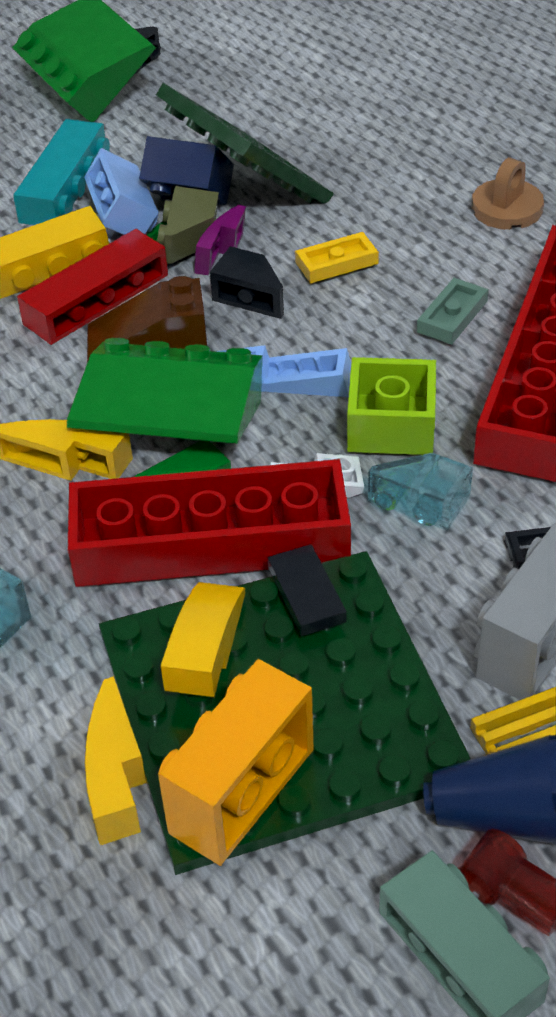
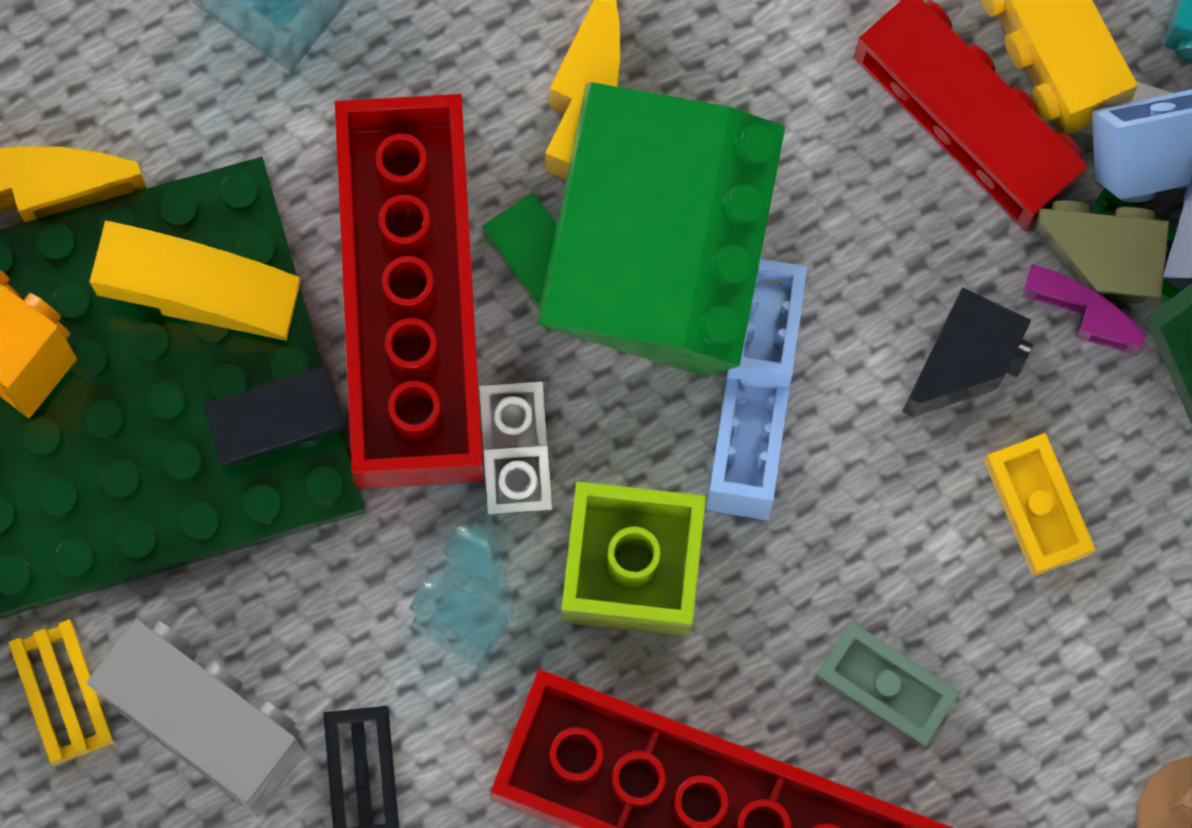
camera: 85 degrees right, 30 degrees up
reddish brown slope [87,276,207,363] -> none

